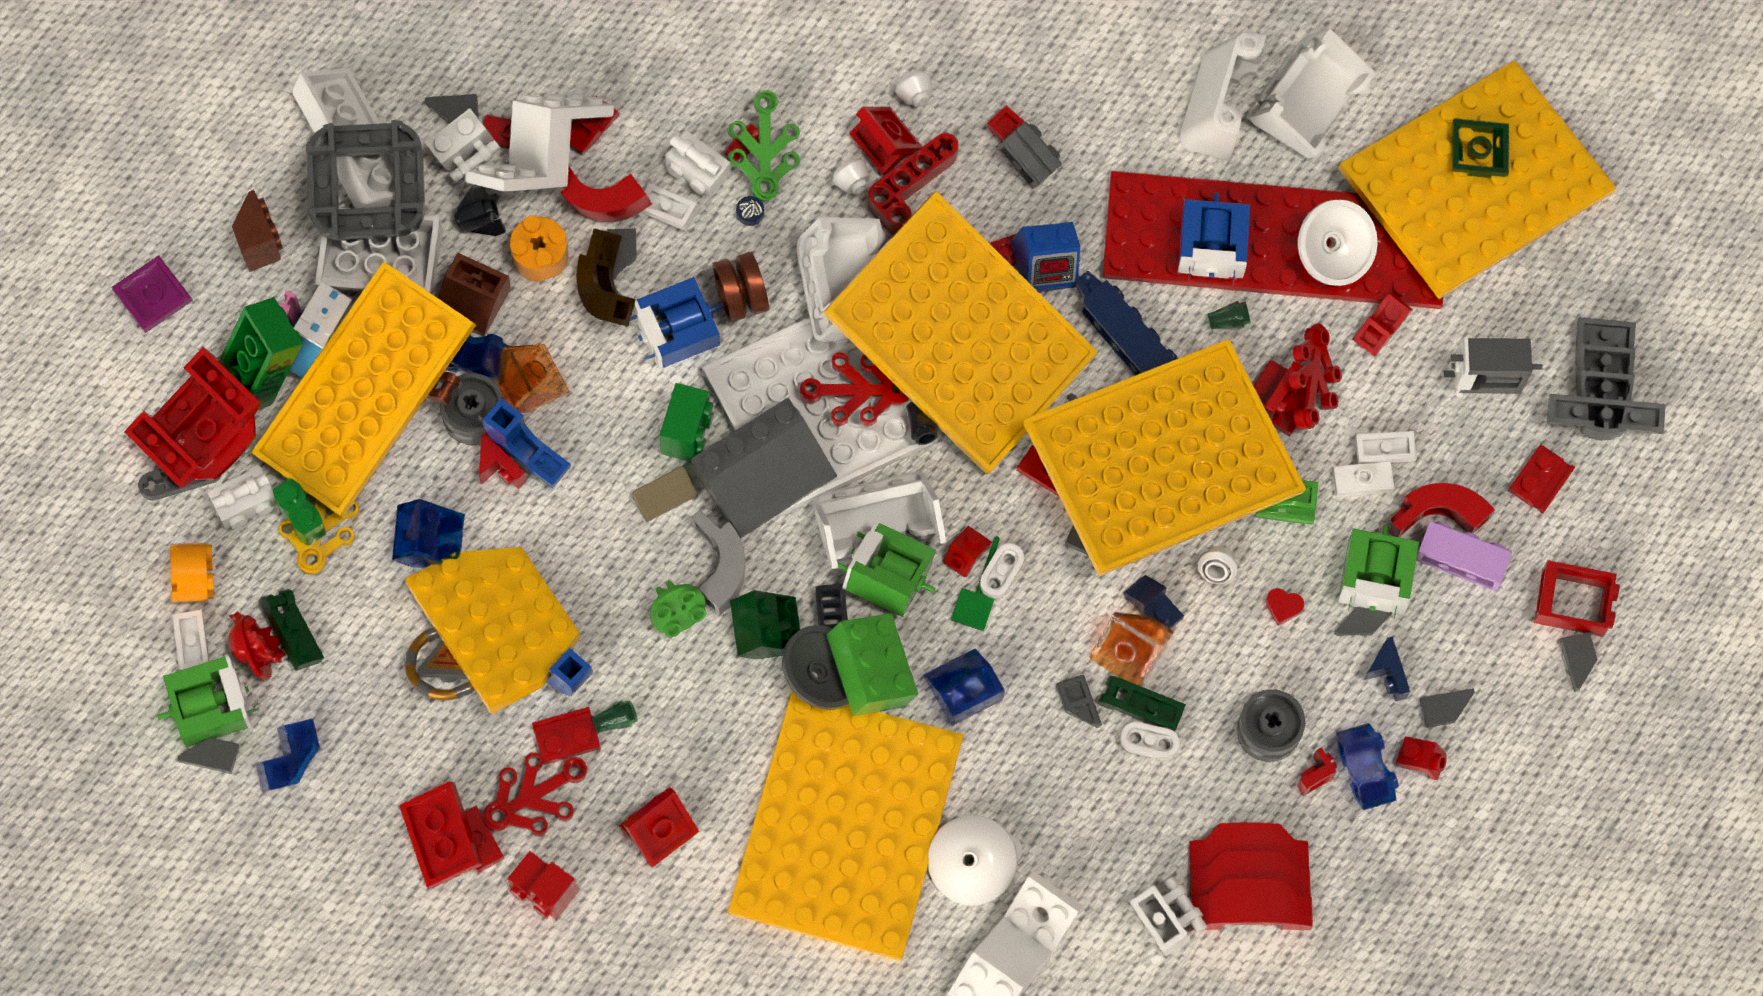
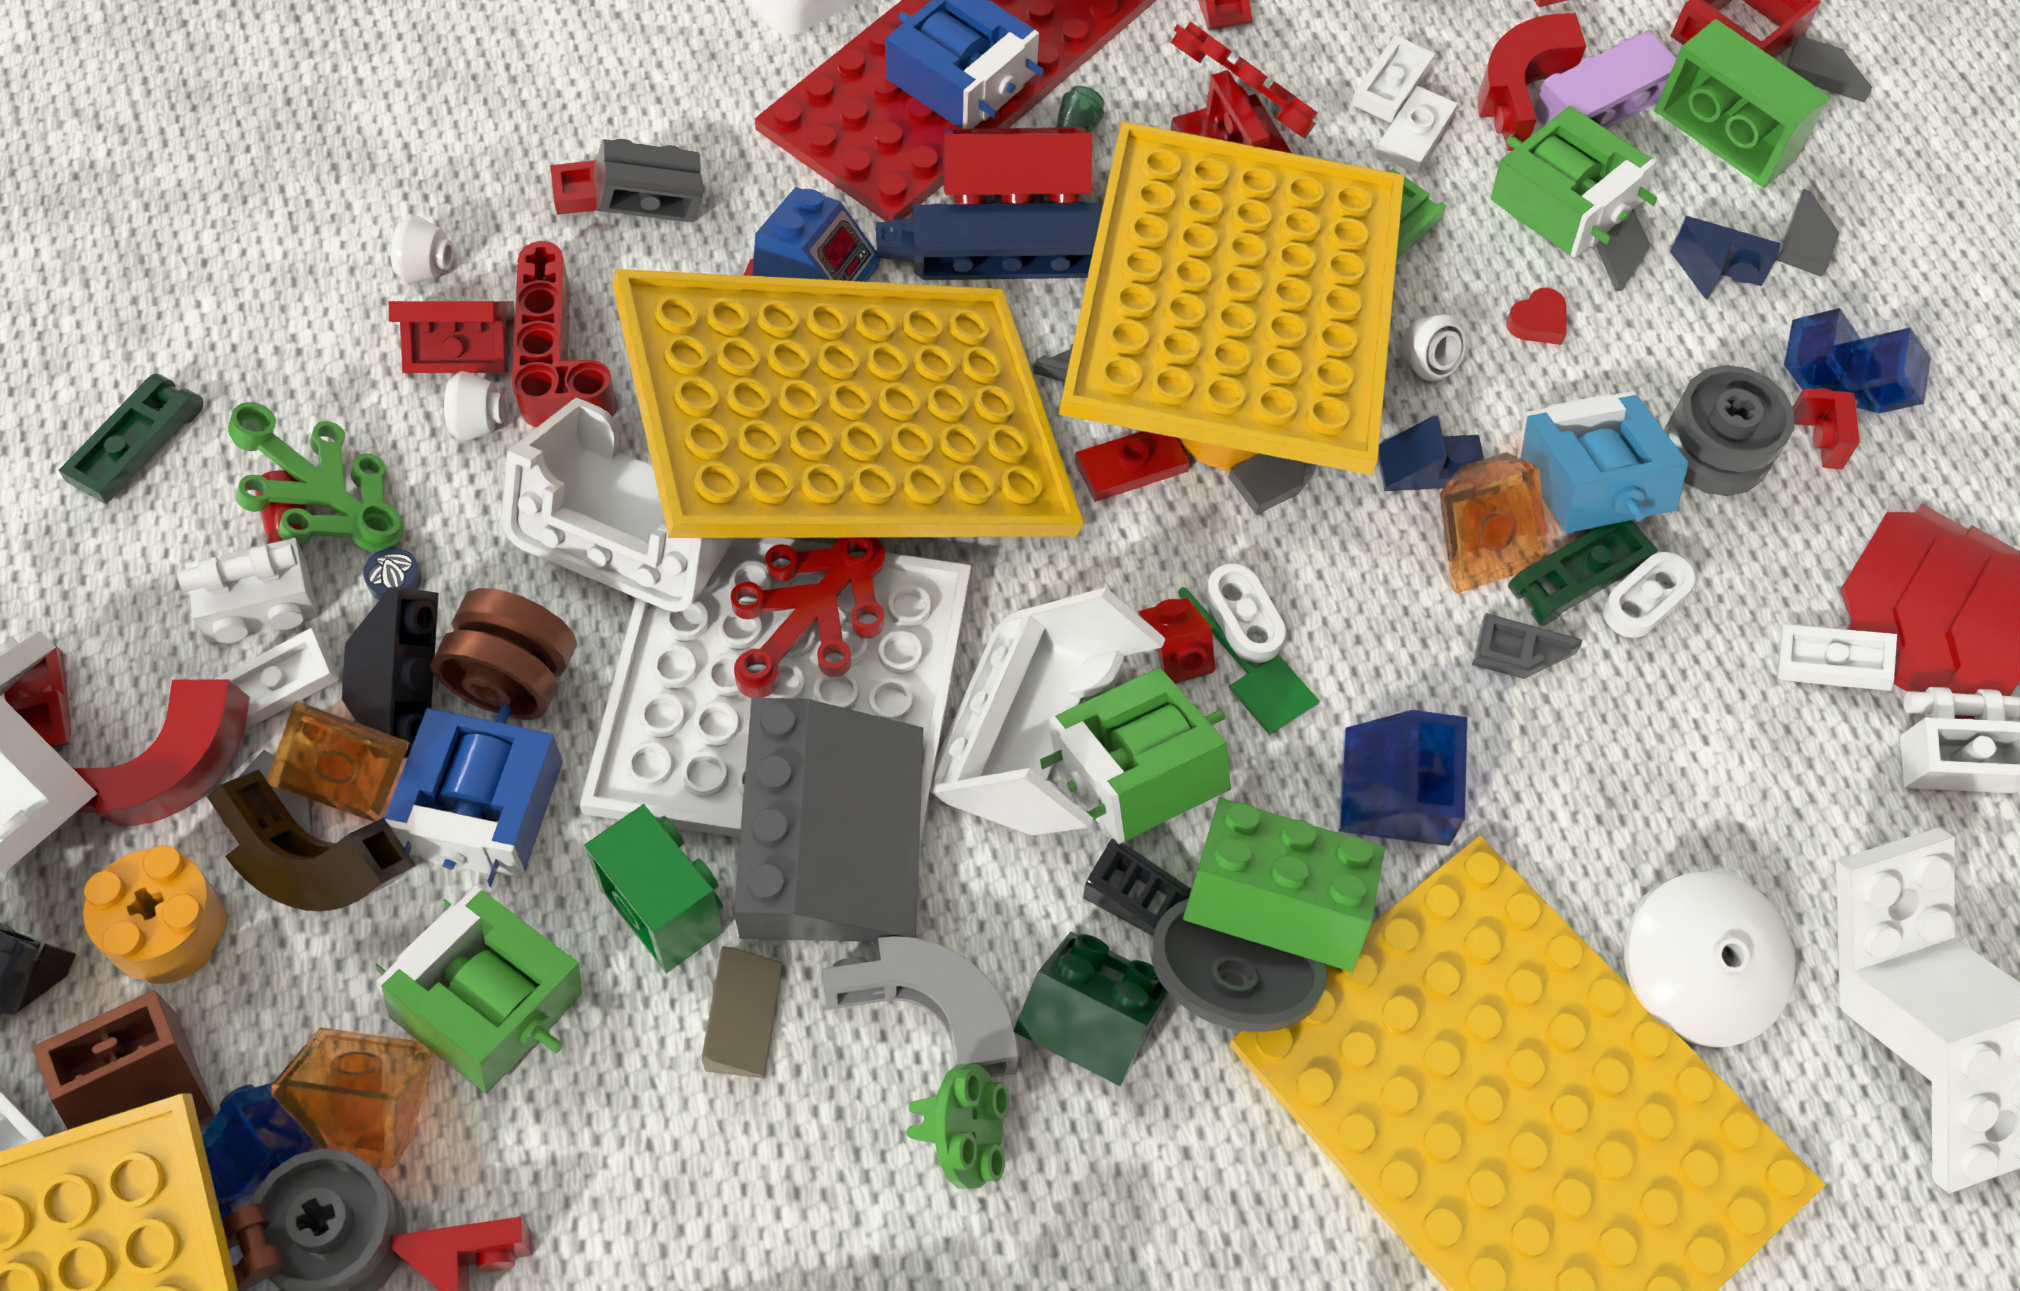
camera: 55 degrees left, 10 degrees down
blue arch [483,398,571,489] -> none
black cone [906,402,938,445] -> none
red bracket [1396,736,1447,780] -> none
none -> dark green plate [58,373,203,505]
none -> clear orange slope [267,700,410,822]
none -> black slope [341,587,439,758]
none -> bright green piece [375,886,582,1094]
none -> red slope [942,127,1092,204]
none -> dark azure piece [1517,391,1688,533]
none -> bright green brick [1654,19,1830,188]
none -> white plate [1778,624,1897,691]

